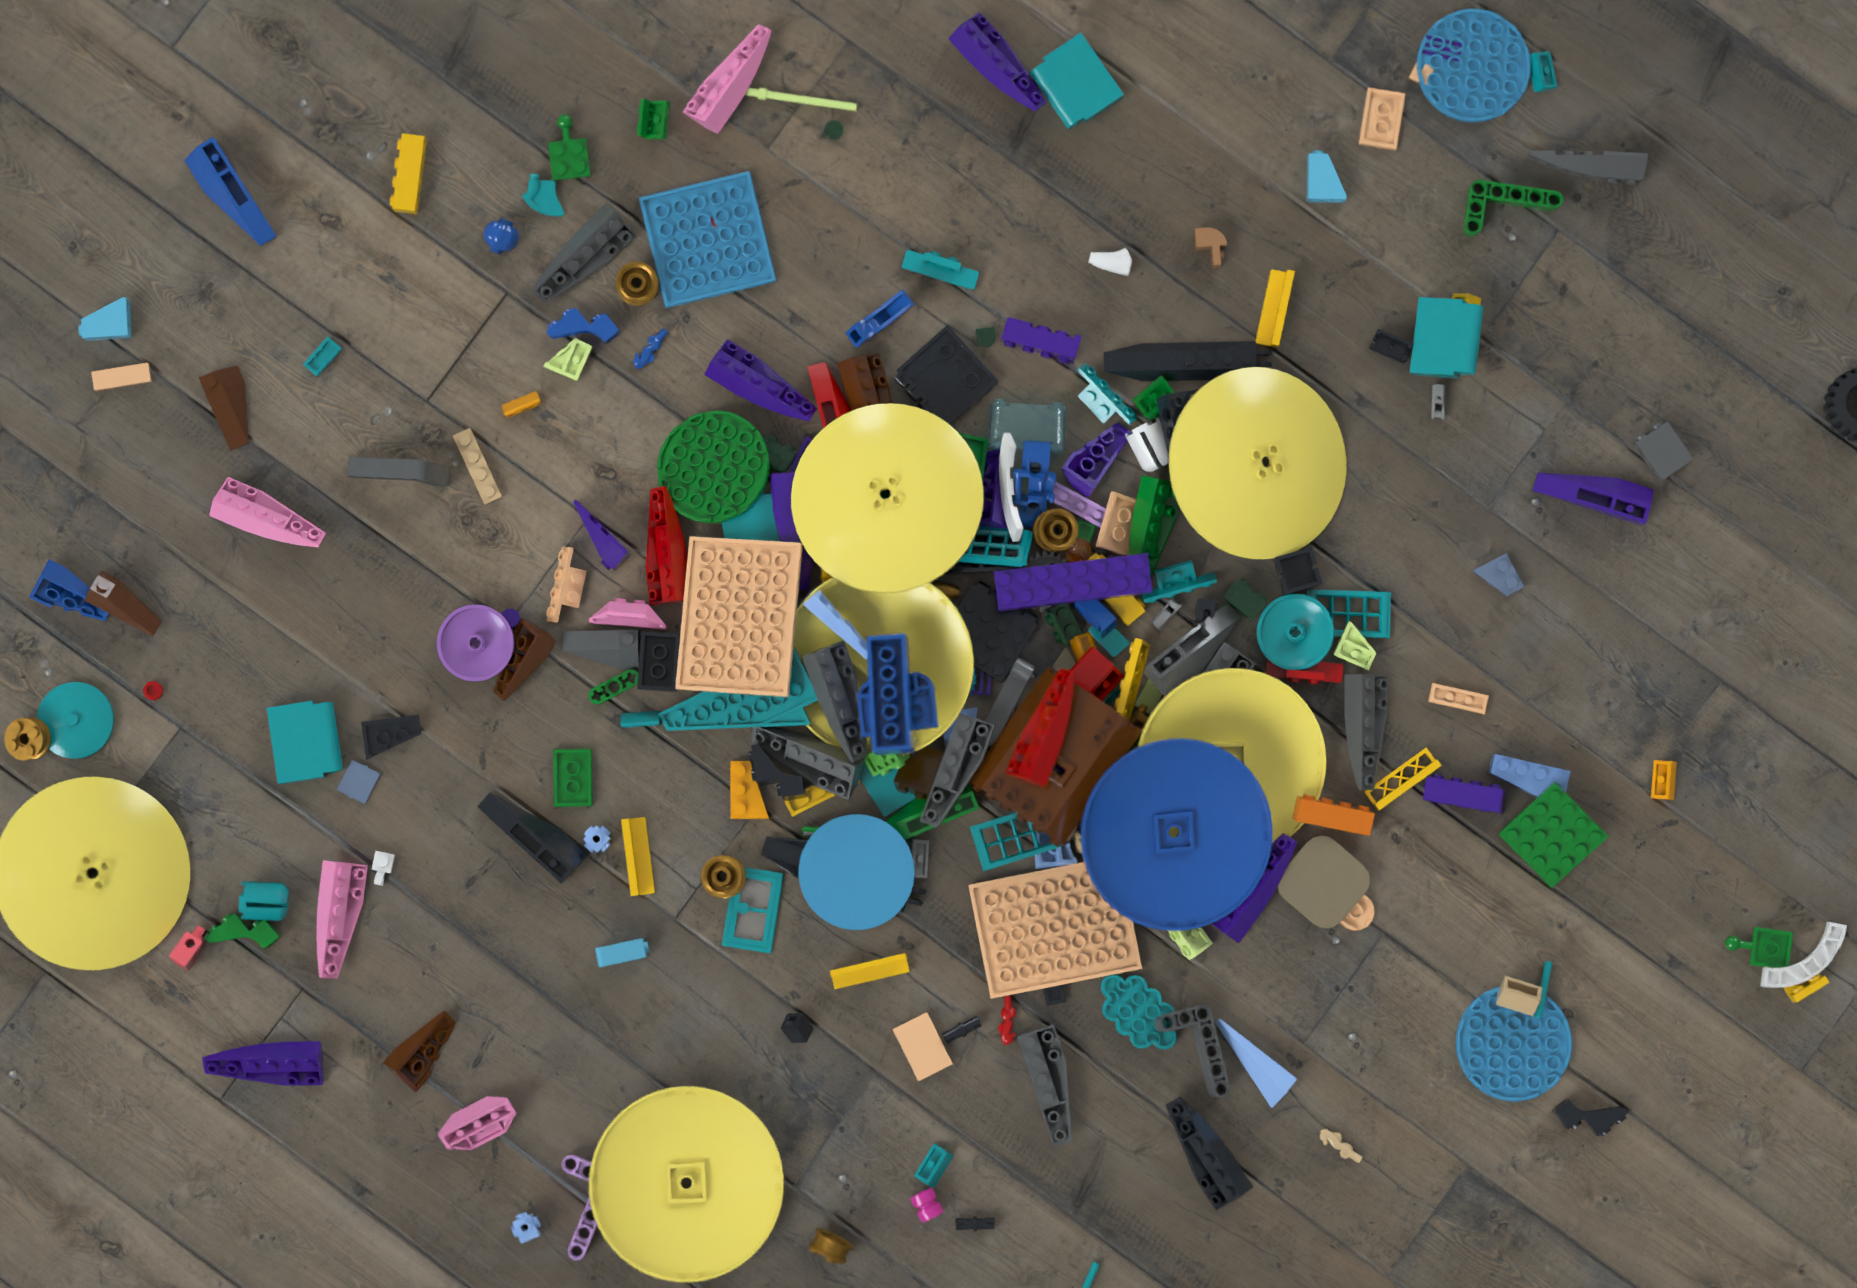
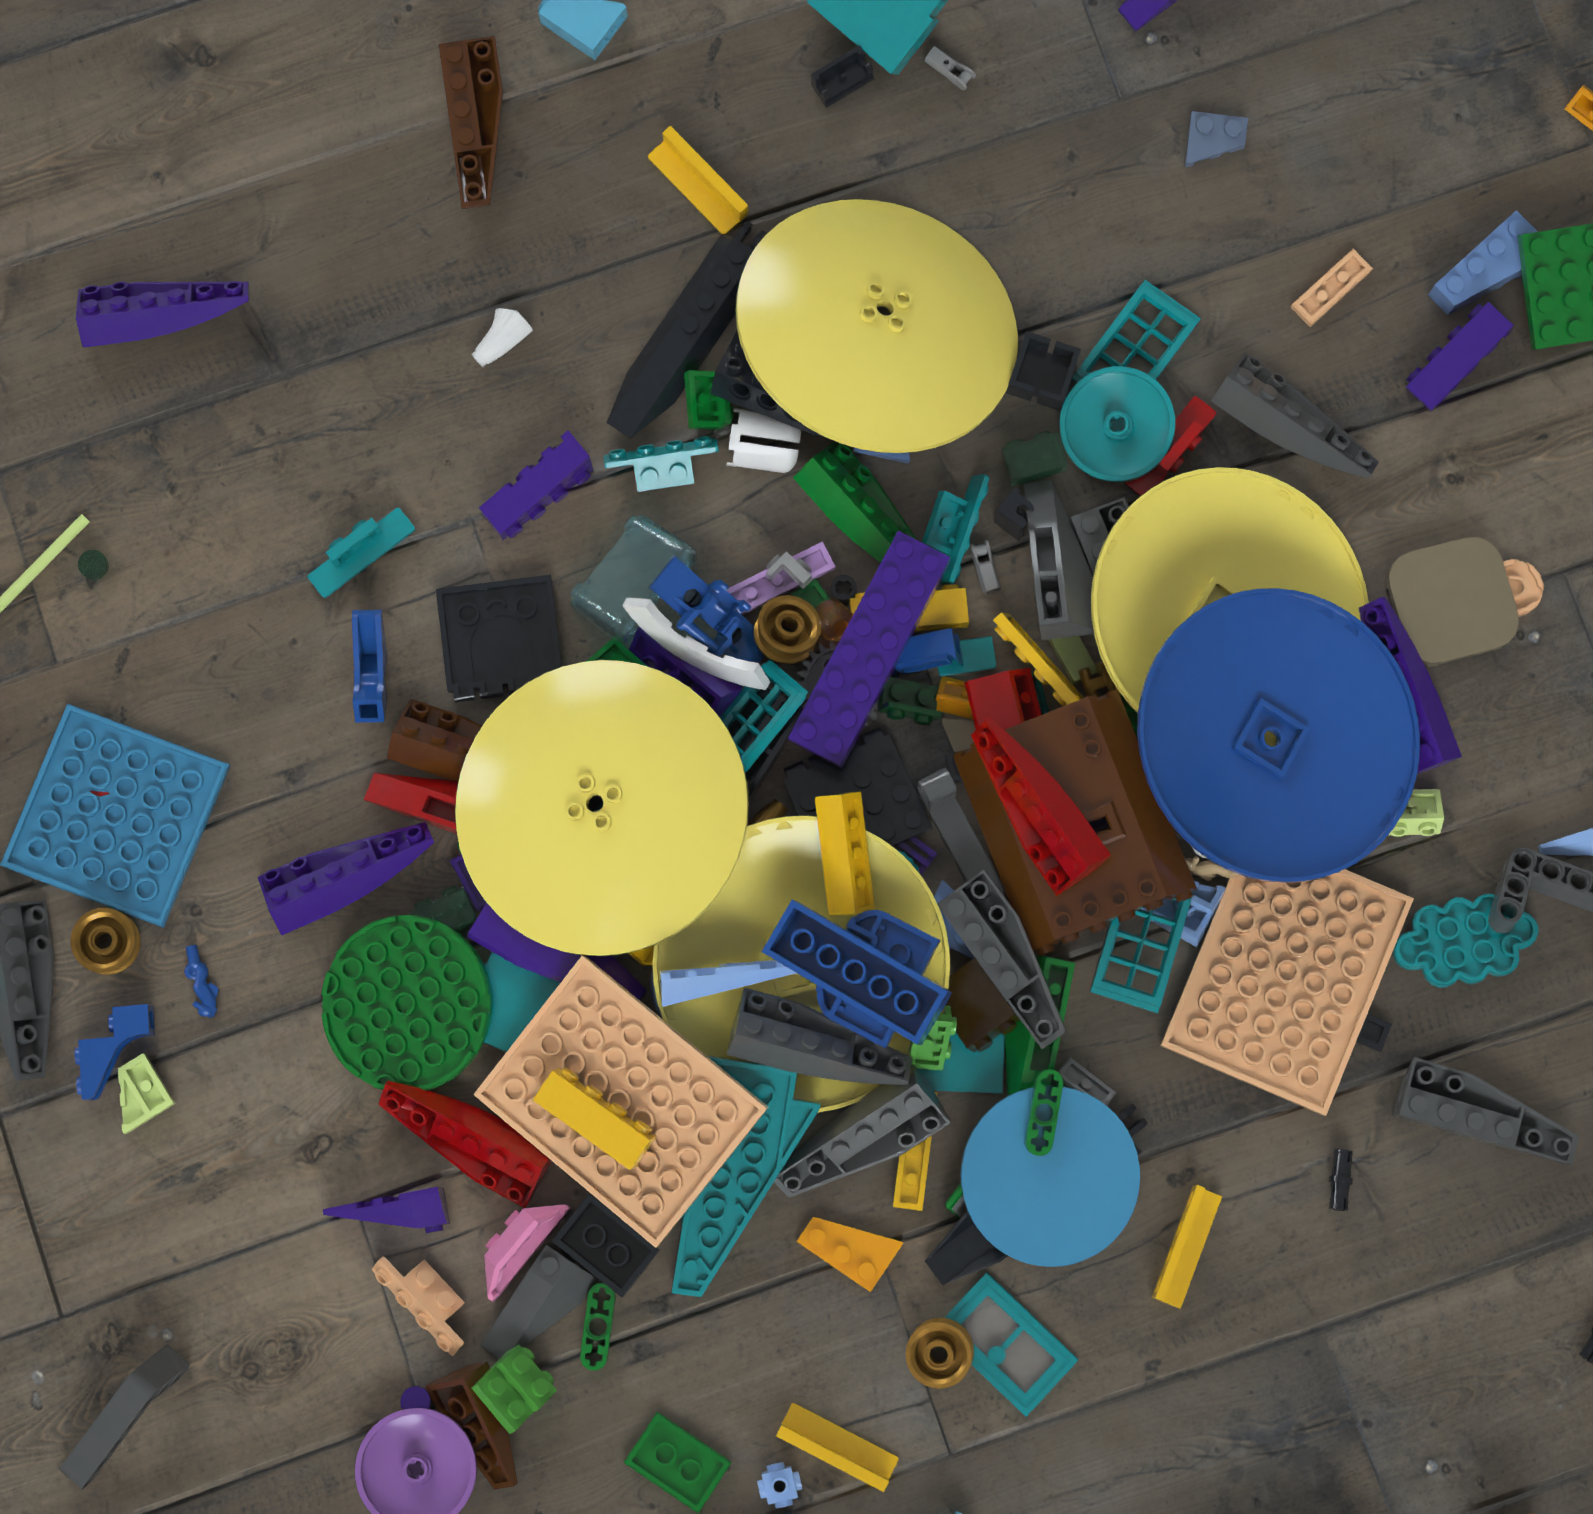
camera: 55 degrees left, 5 degrees down
tan plate [453,428,502,505] -> none
light orange slope [502,391,542,418] -> none
teal slope [620,711,660,728] -> none
black arch [749,744,806,801] -> none
black panel [781,1013,813,1043] -> none
light nougat tile [893,1012,953,1081] -> none
dark pink wheel [910,1187,944,1223] -> none
teal slope [914,1143,953,1188] -> none
clear green tile [975,327,996,348] -> none
red animal [997,996,1016,1045] -> none
teal piece [1029,33,1124,130] -> none
dark purple wedge [1061,423,1133,498] -> none
light nougat tile [1096,491,1136,556] -> none
medium nougat brick [1194,228,1227,268] -> none
orange brick [1292,794,1375,836] -> none
yellowish green wing [1333,621,1376,671] -> none
yellow fence [1364,747,1442,811] -> none
none -> reddish brown wedge [439,36,503,209]
none -> bright green plate [471,1345,557,1434]
none -> yellow brick [533,1068,656,1170]
none -> light grey bracket [766,551,812,589]
none -> yellow panel [815,792,875,915]
none -> green beam [1024,1069,1063,1156]

